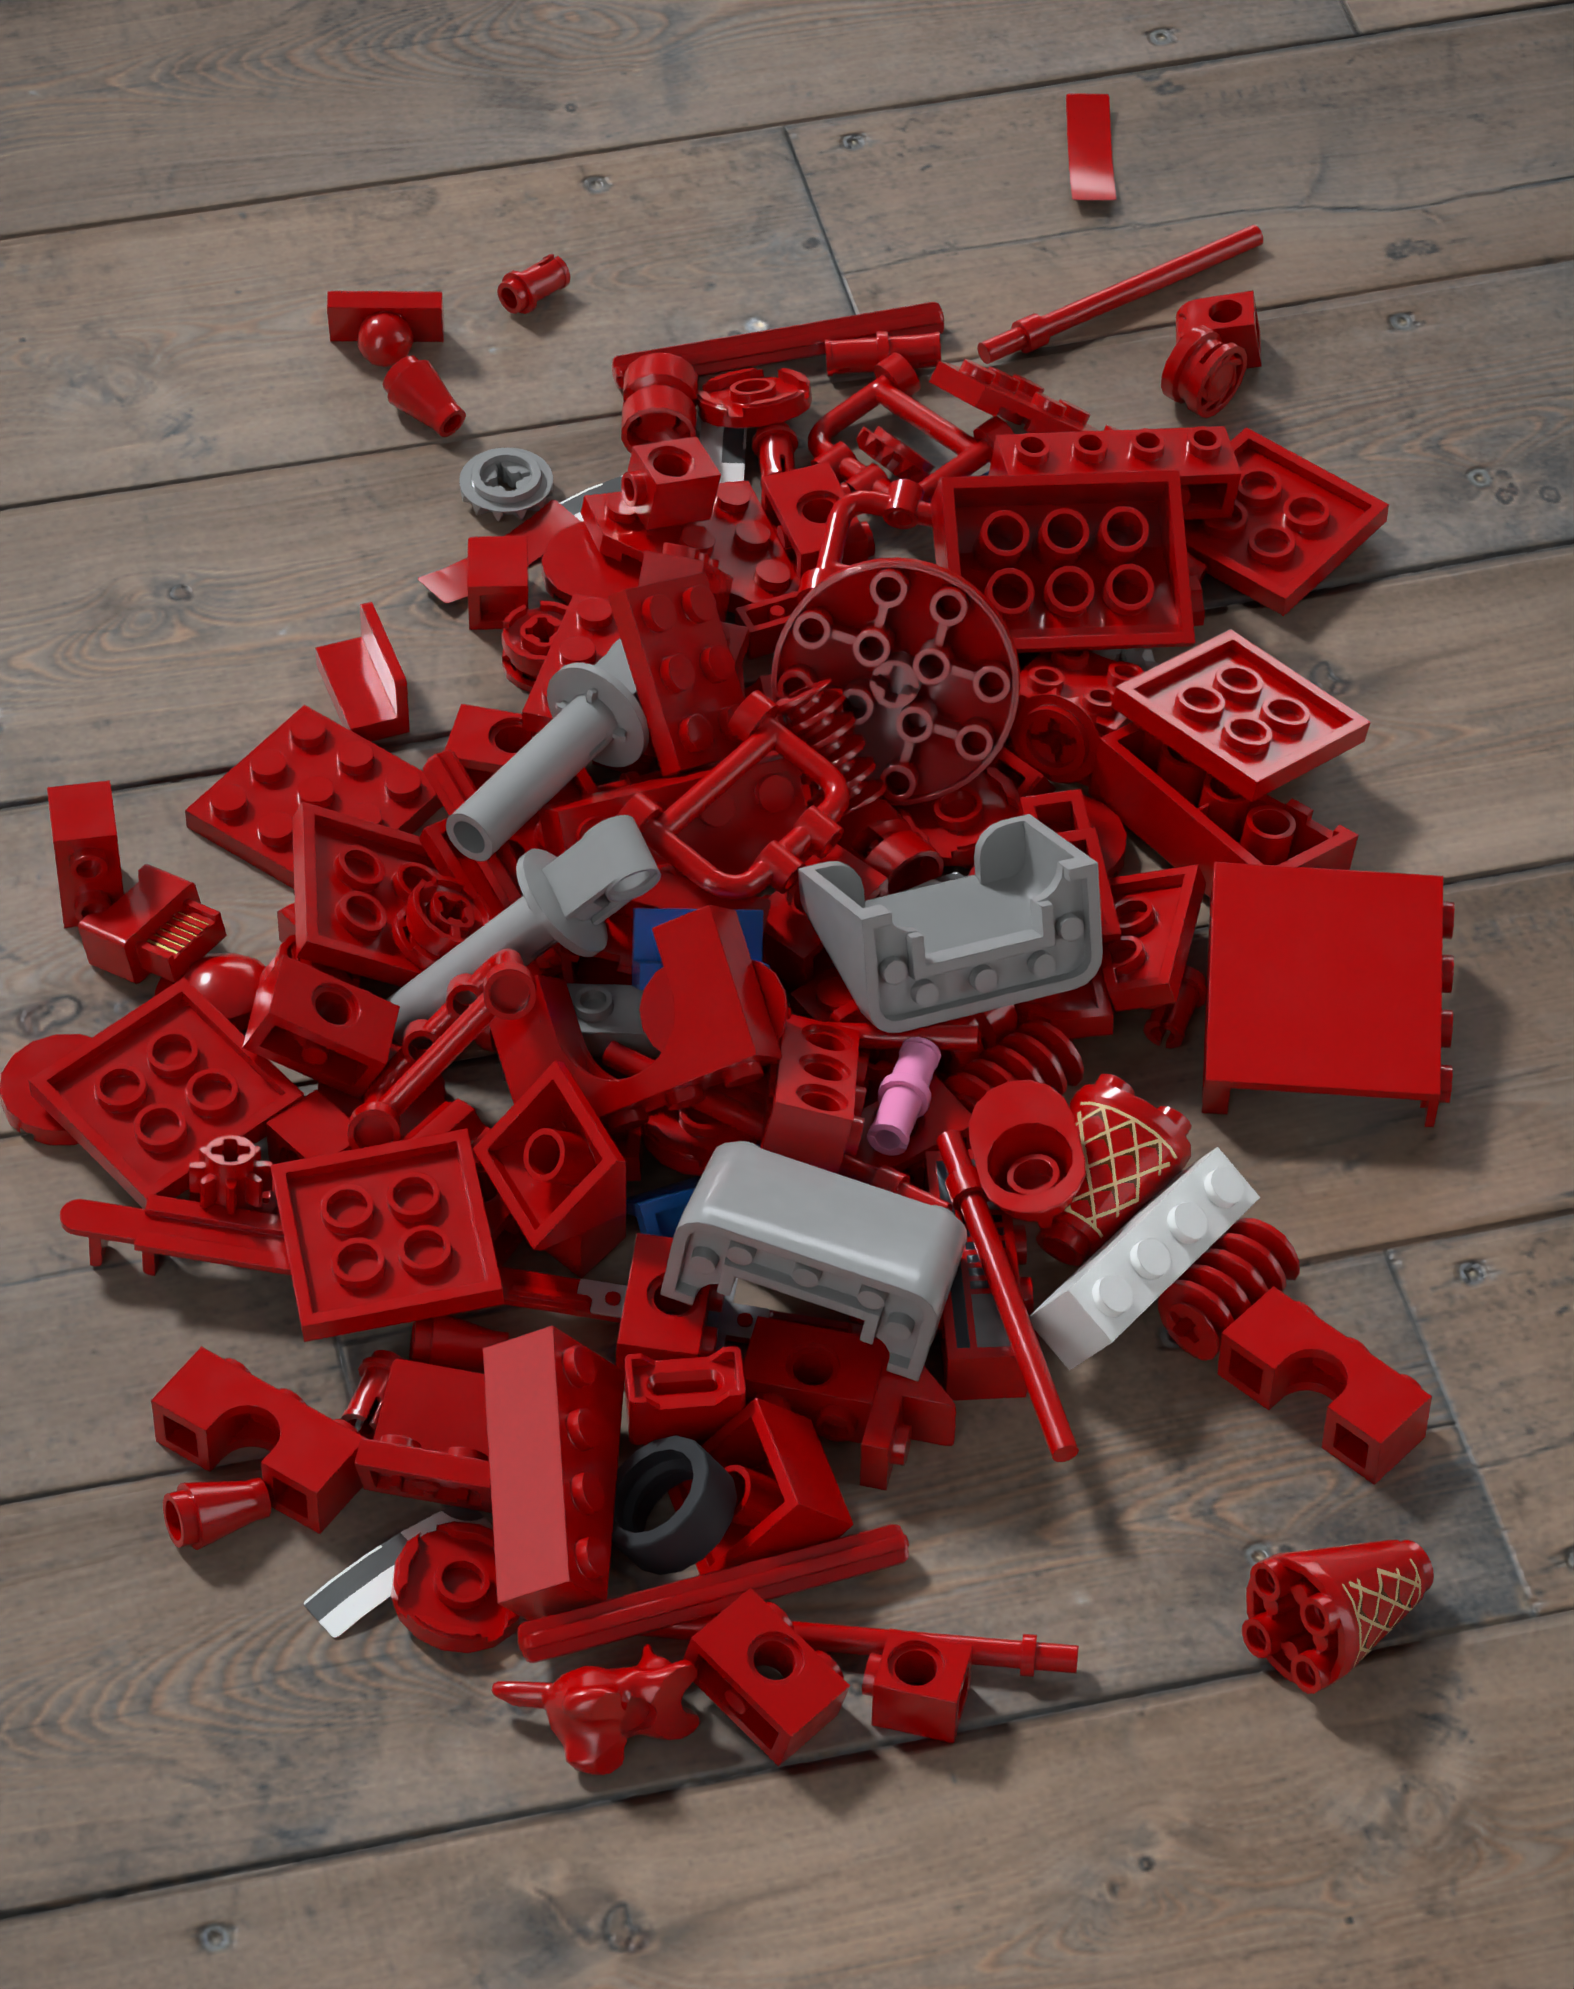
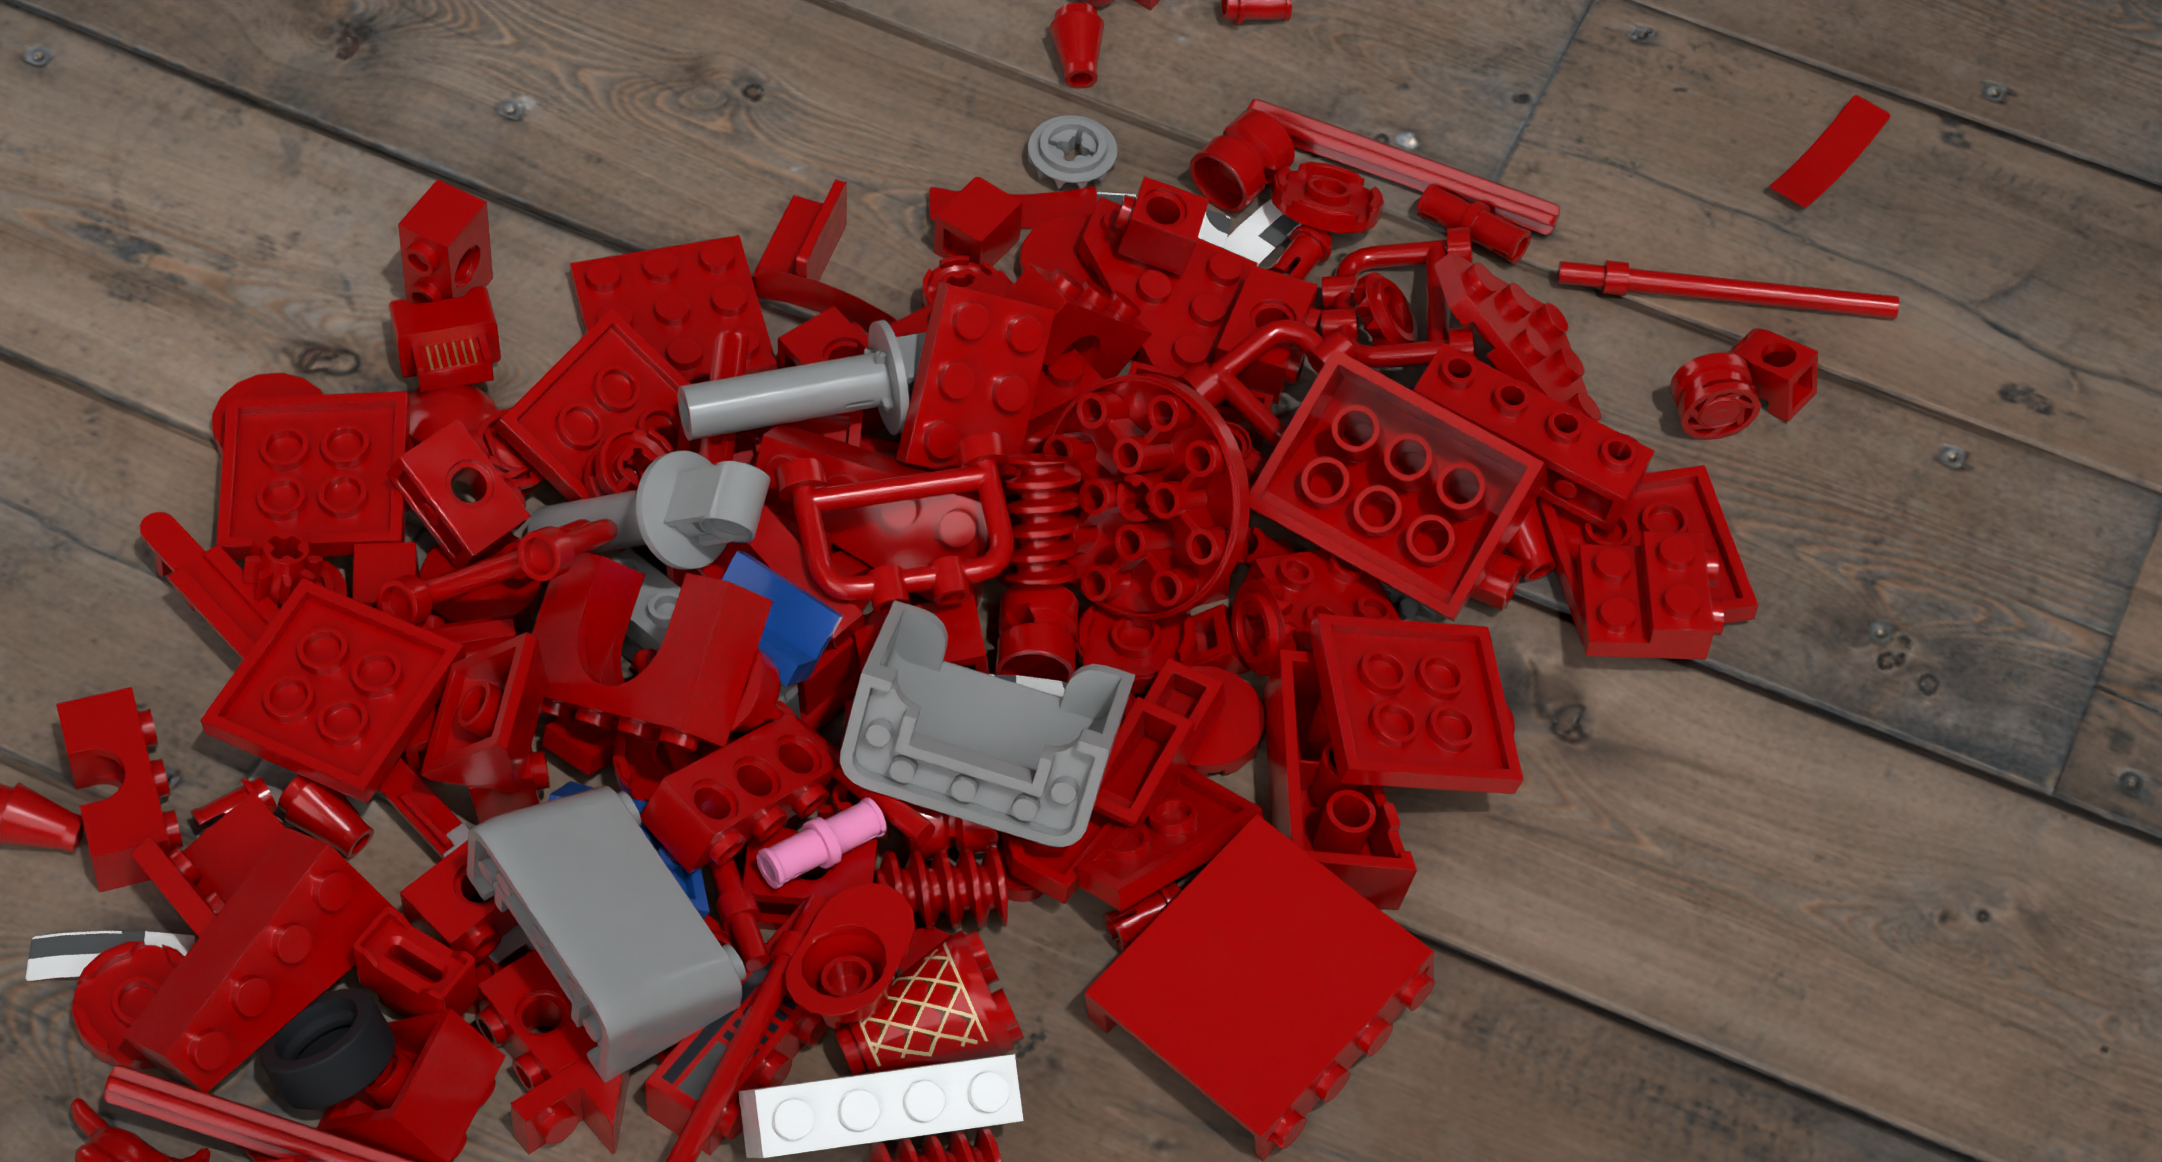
camera: 35 degrees right, 5 degrees up
none -> red sticker [756,267,897,334]
none -> red plate [1576,531,1724,660]

